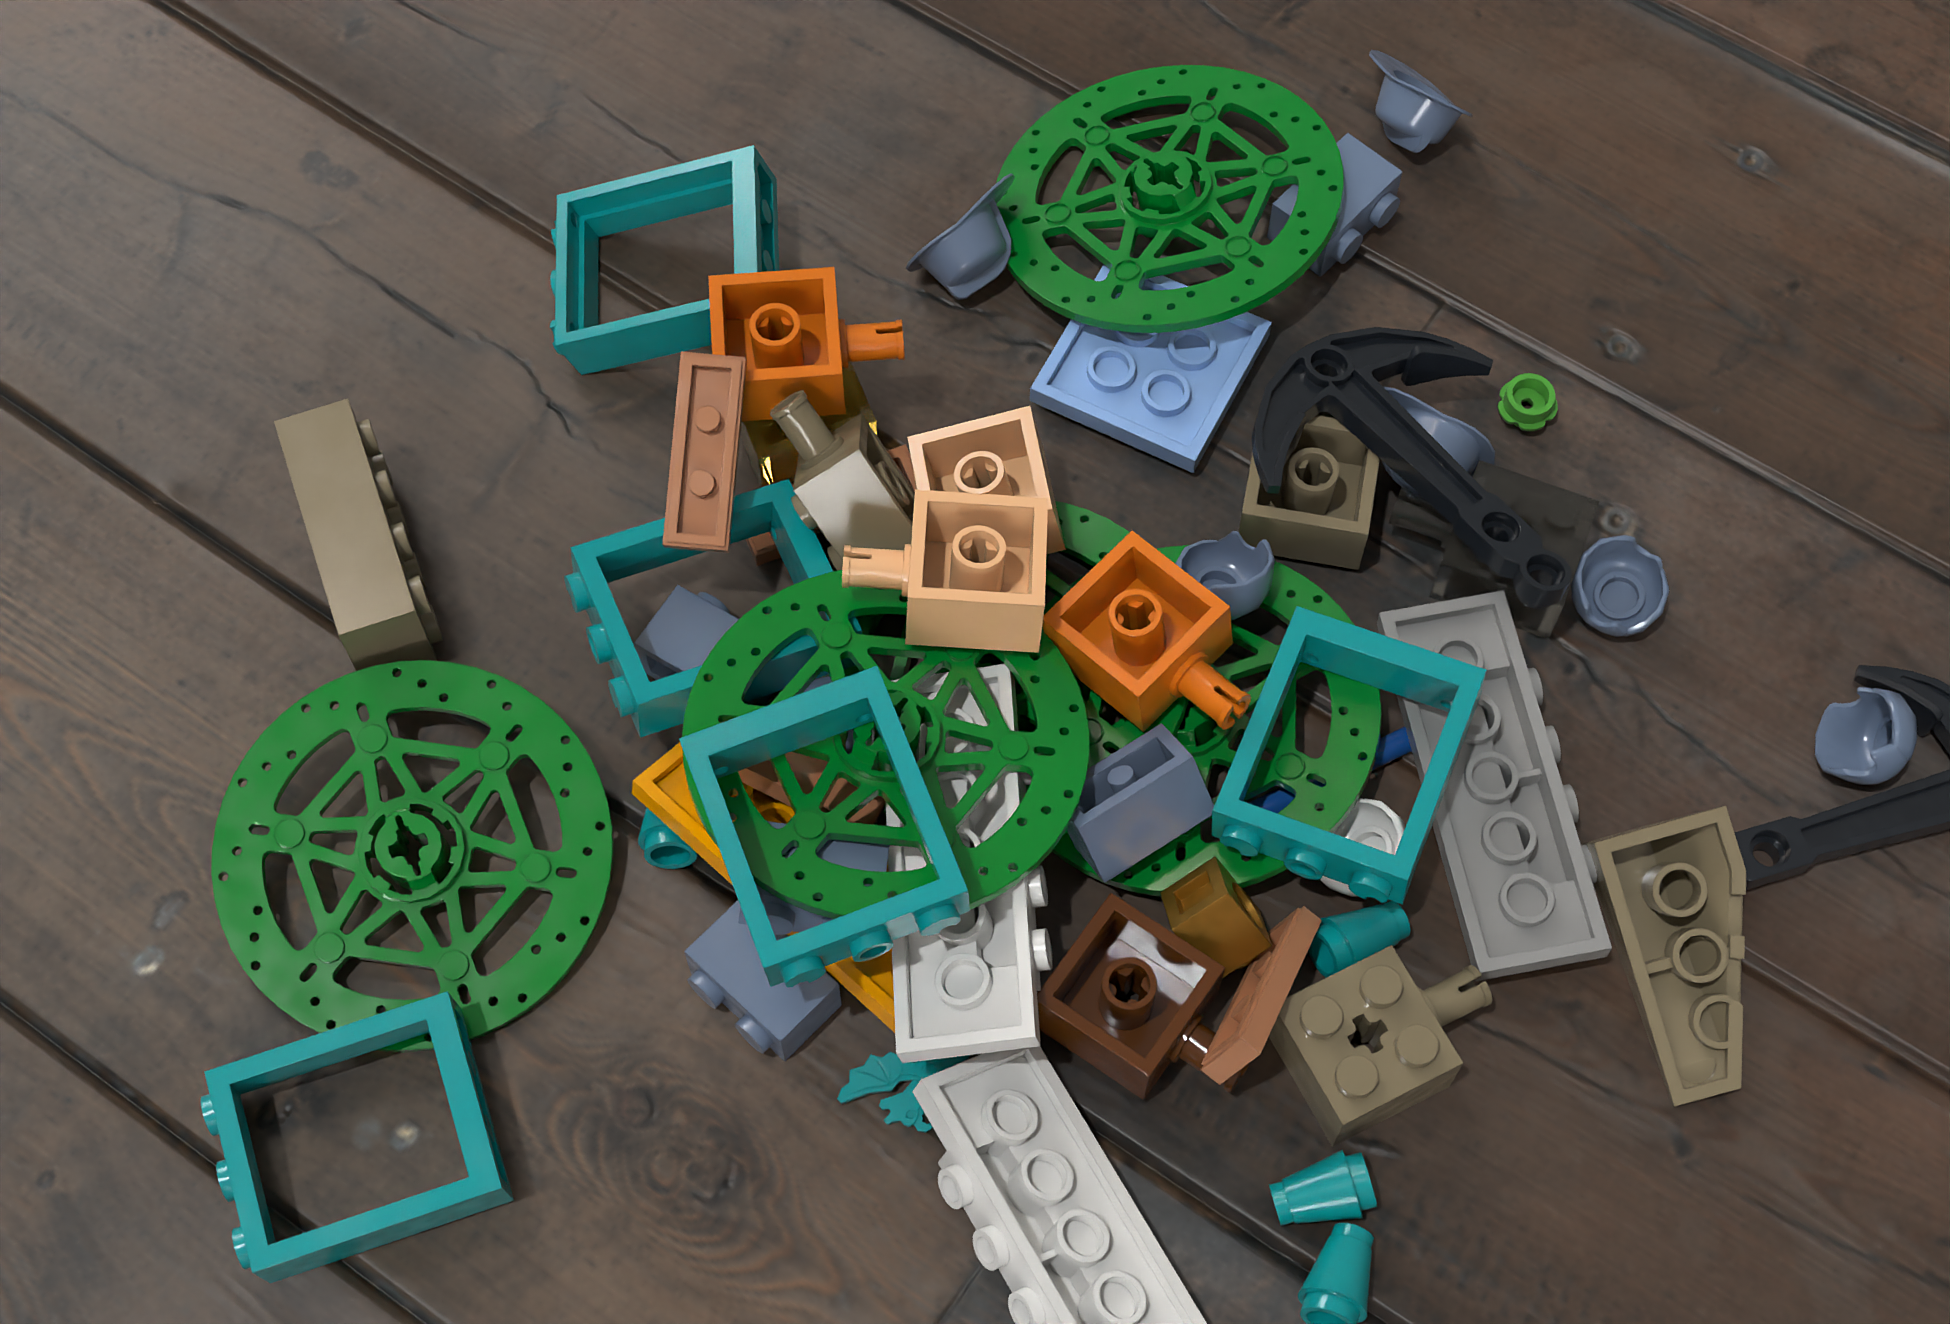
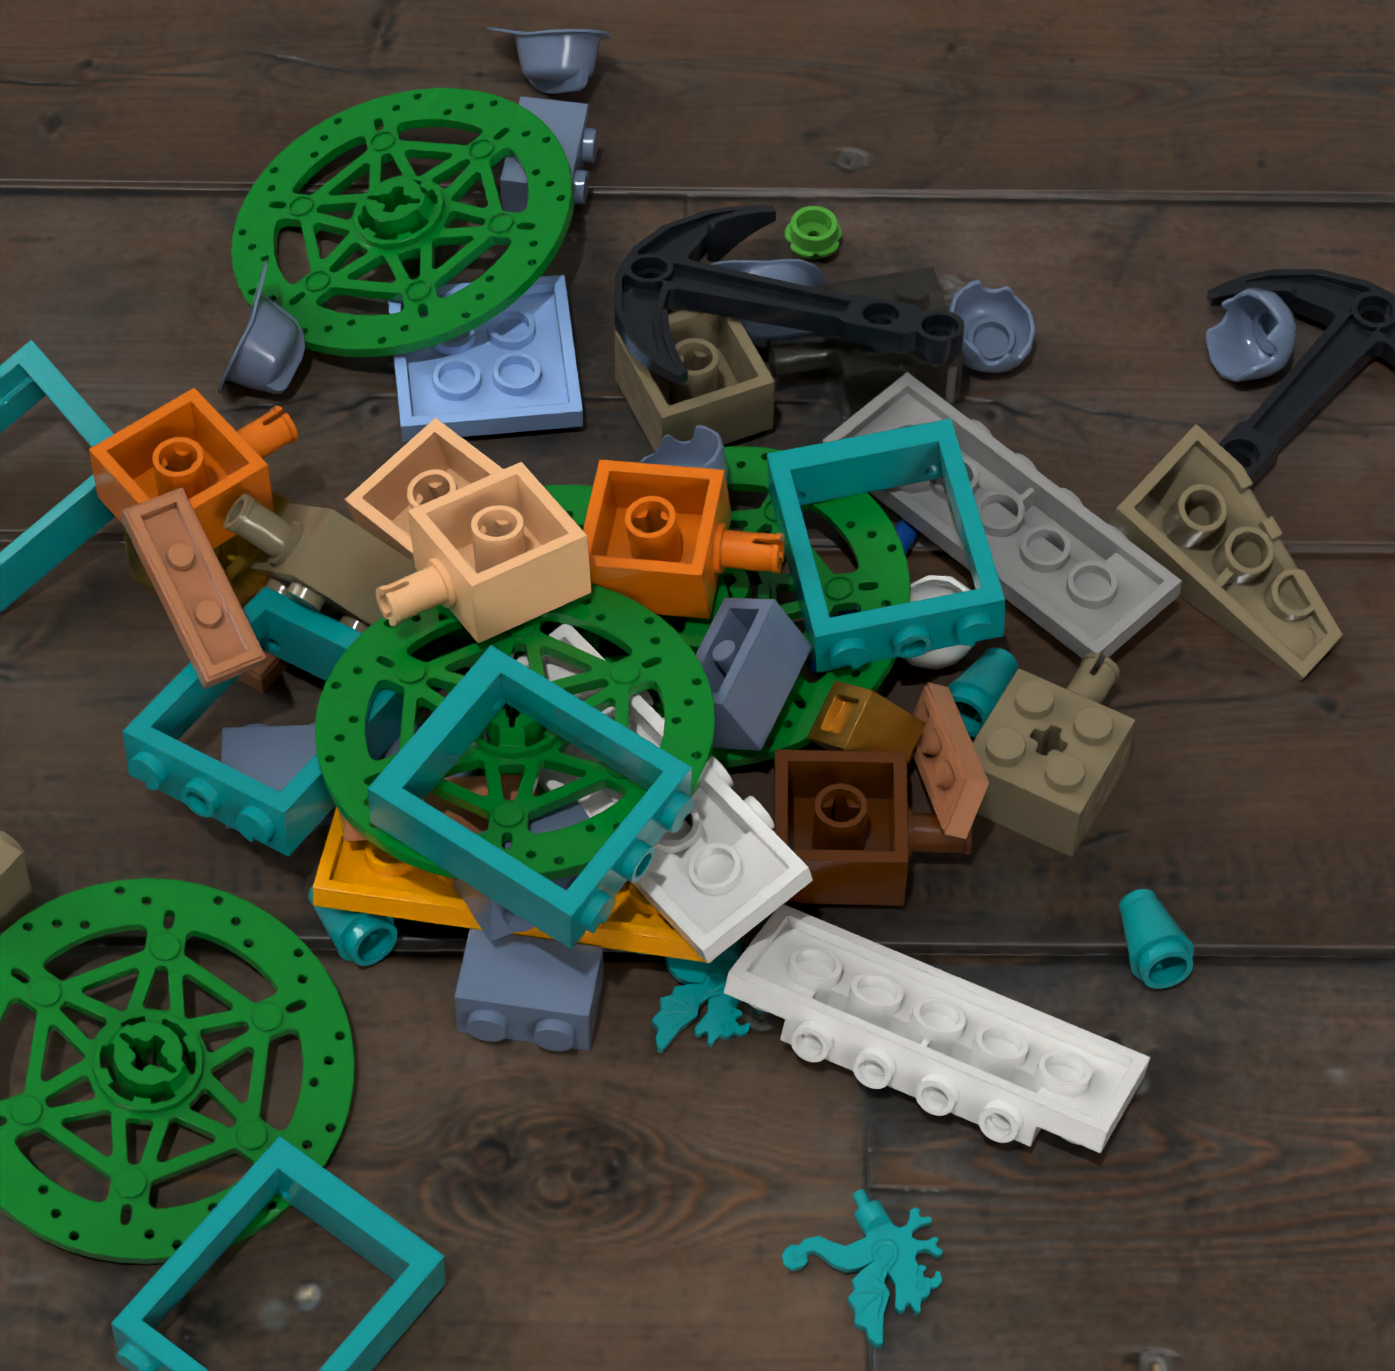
camera: 35 degrees left, 10 degrees down
teal cone [1269,1150,1377,1226] -> none

